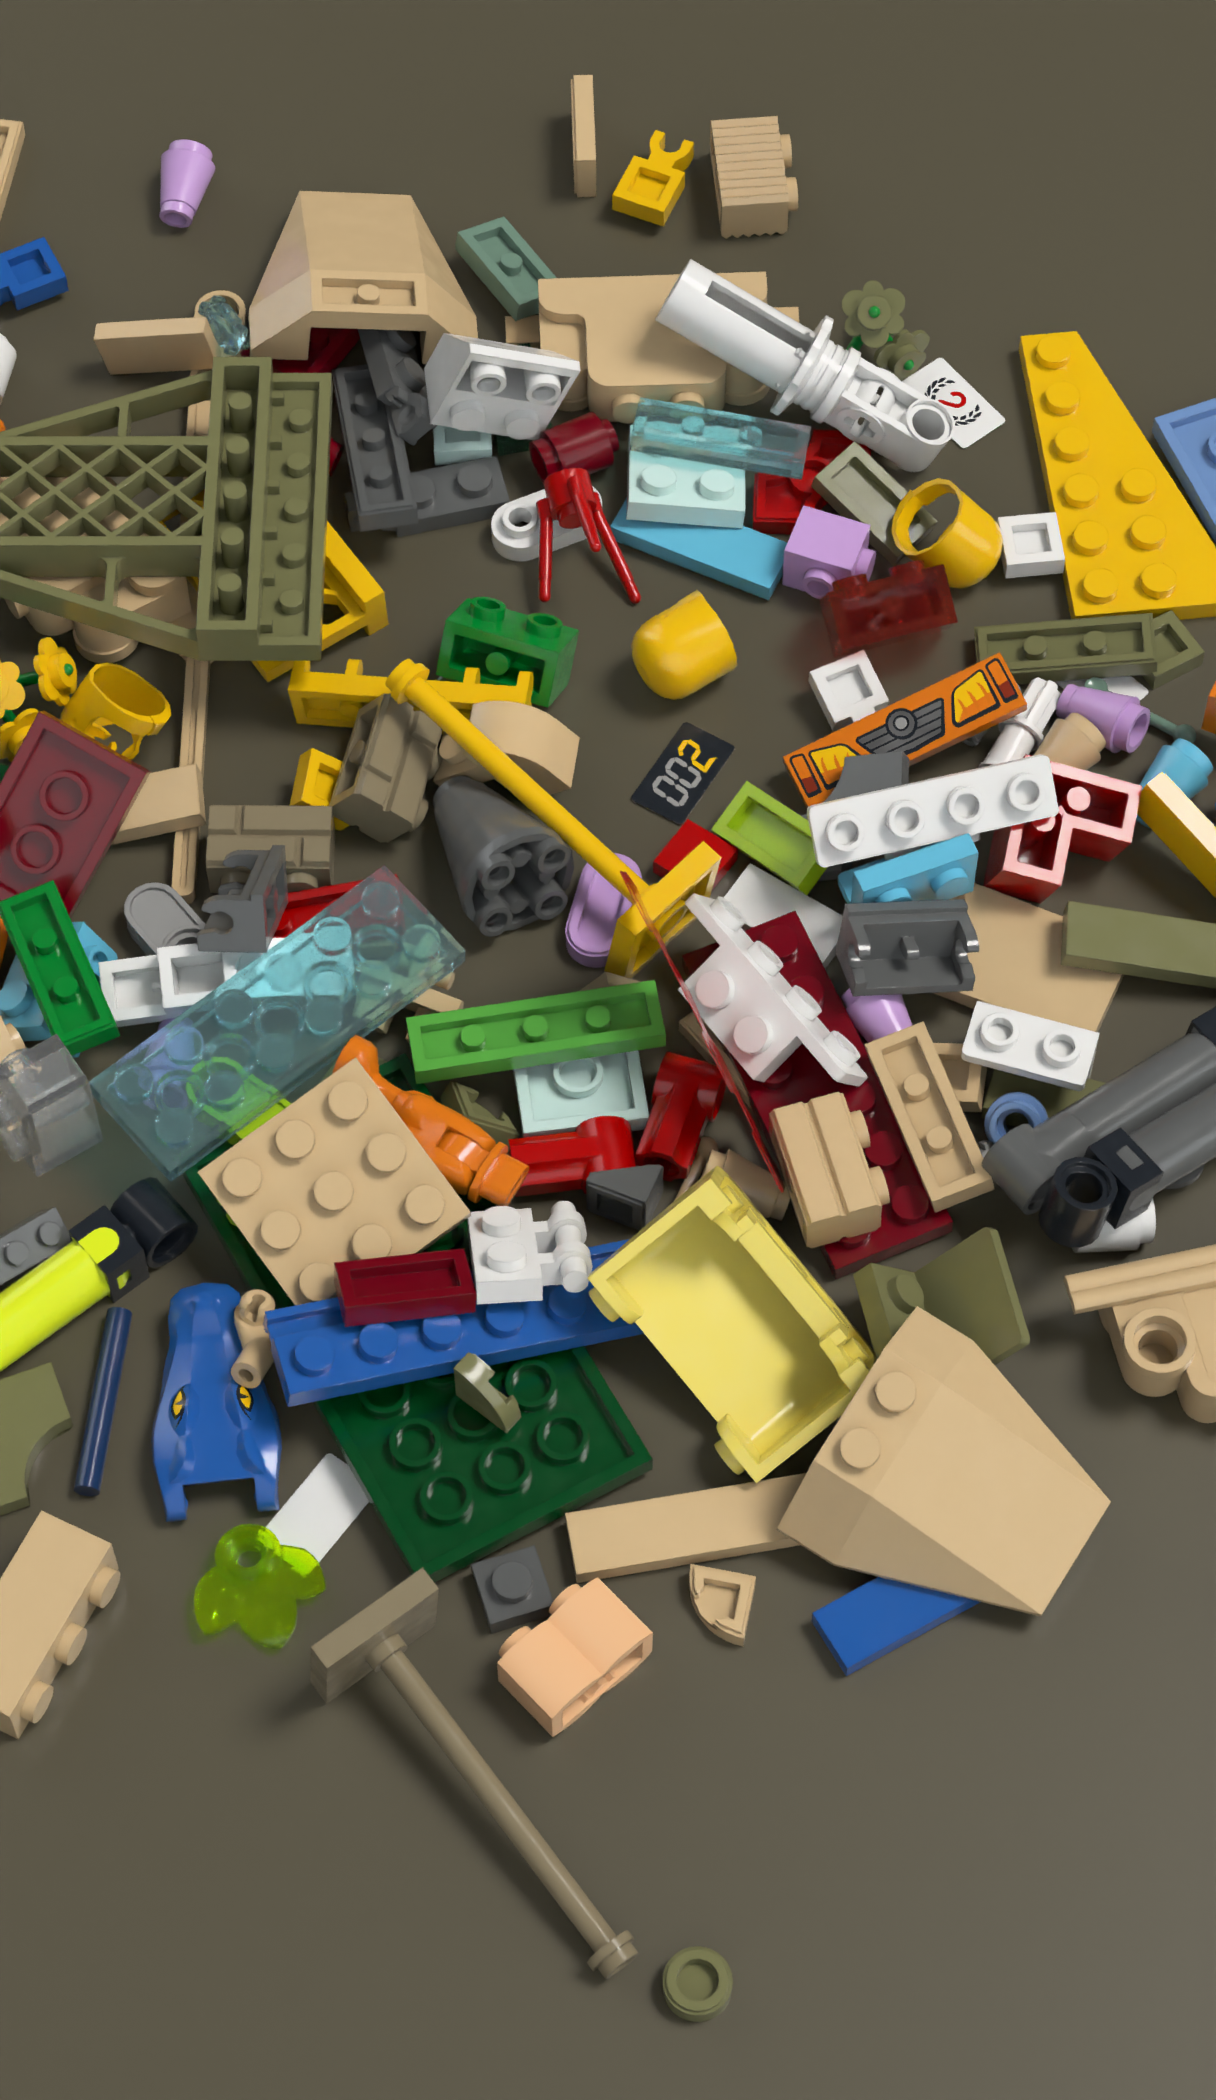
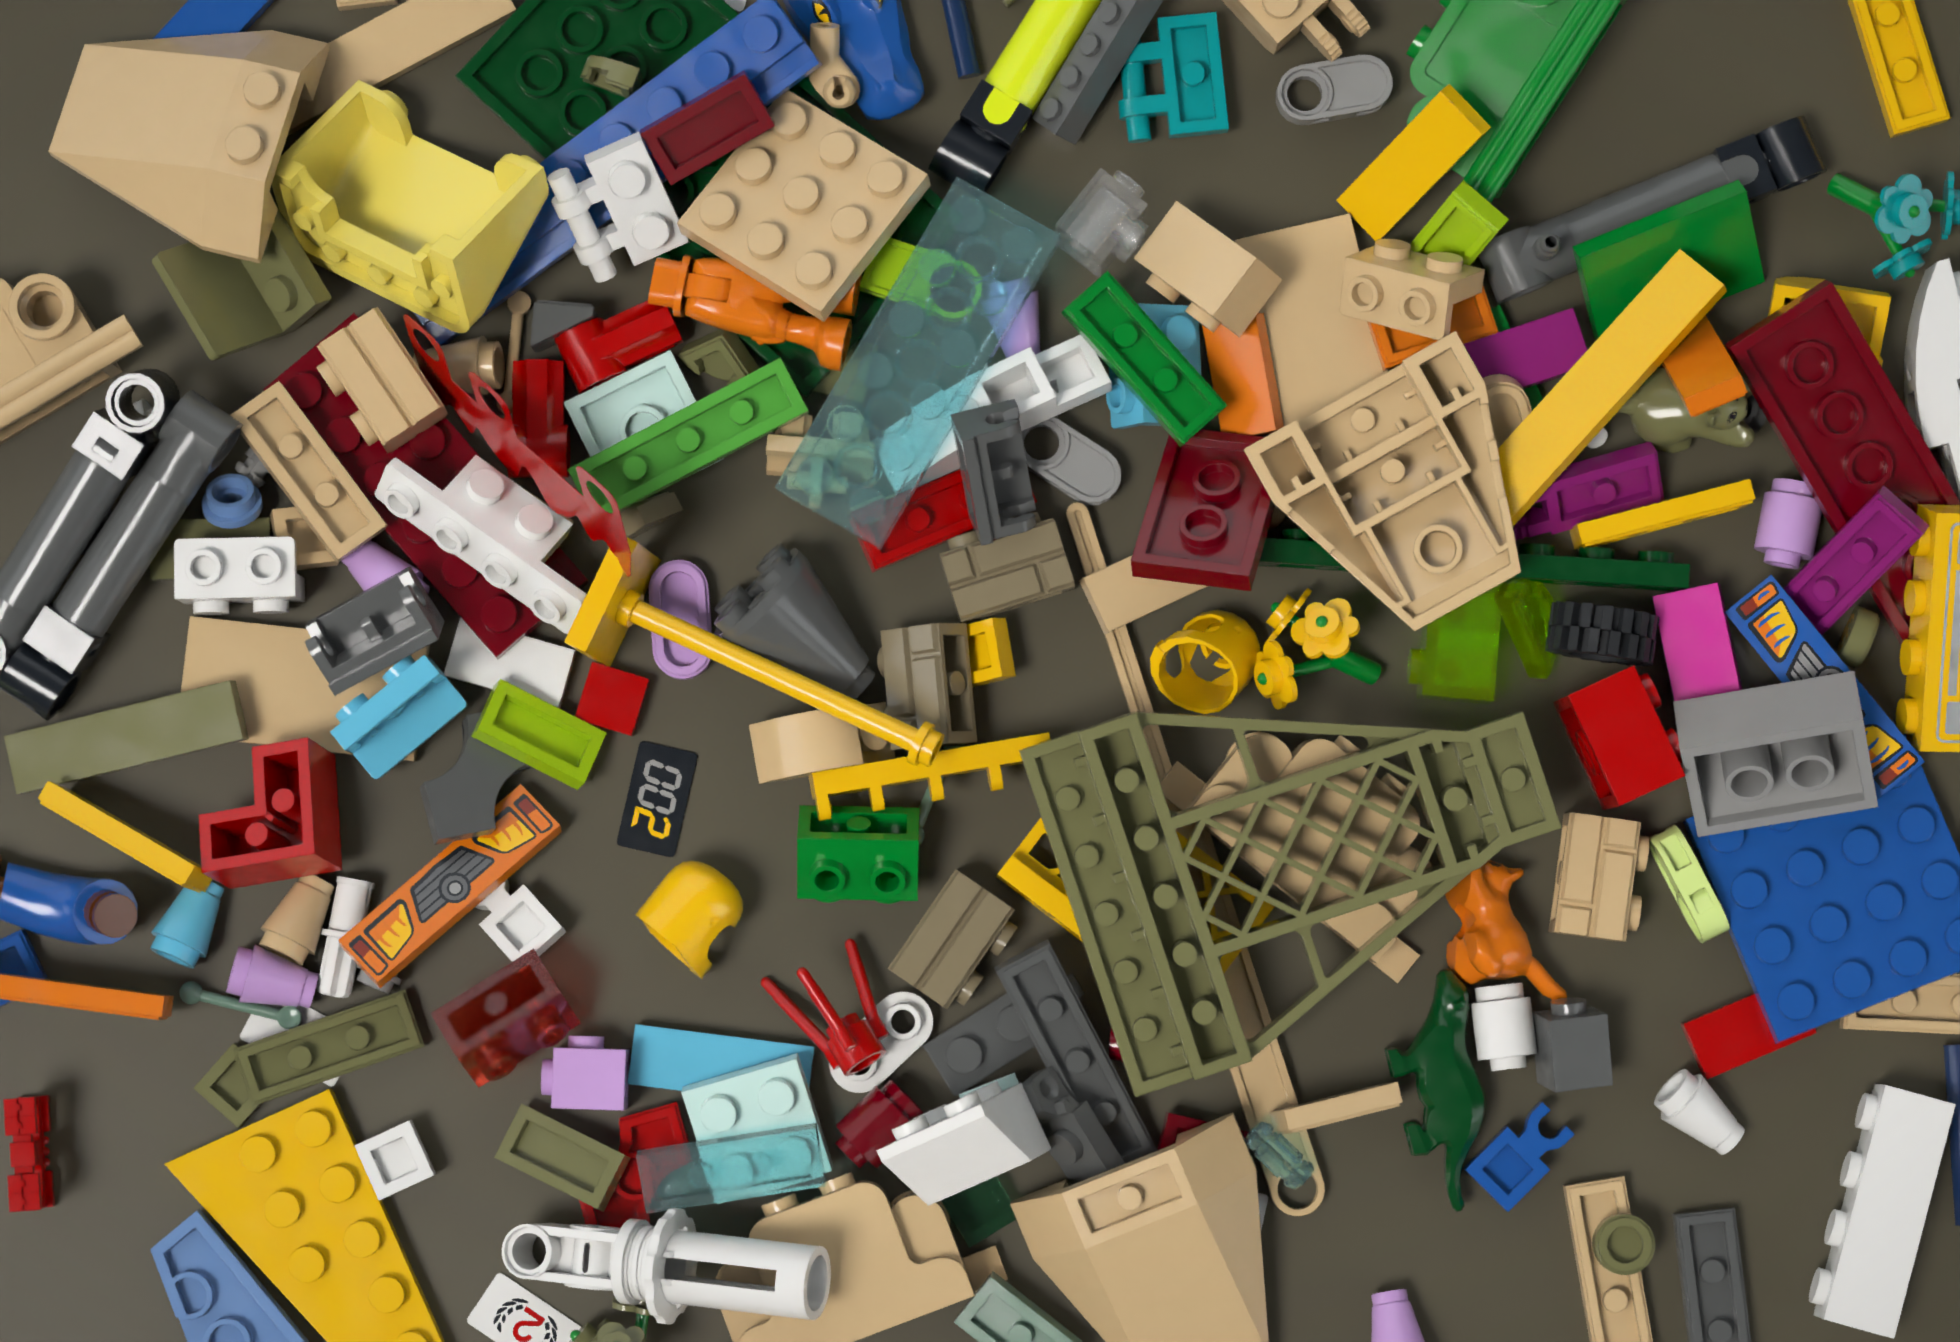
camera: 155 degrees right, 25 degrees up
white bracket [807,754,1059,867] -> none
yellow helmet [891,478,1003,589] -> none
none -> dark tan brick [887,869,1018,1009]
none -> dark green animal [1384,968,1487,1212]

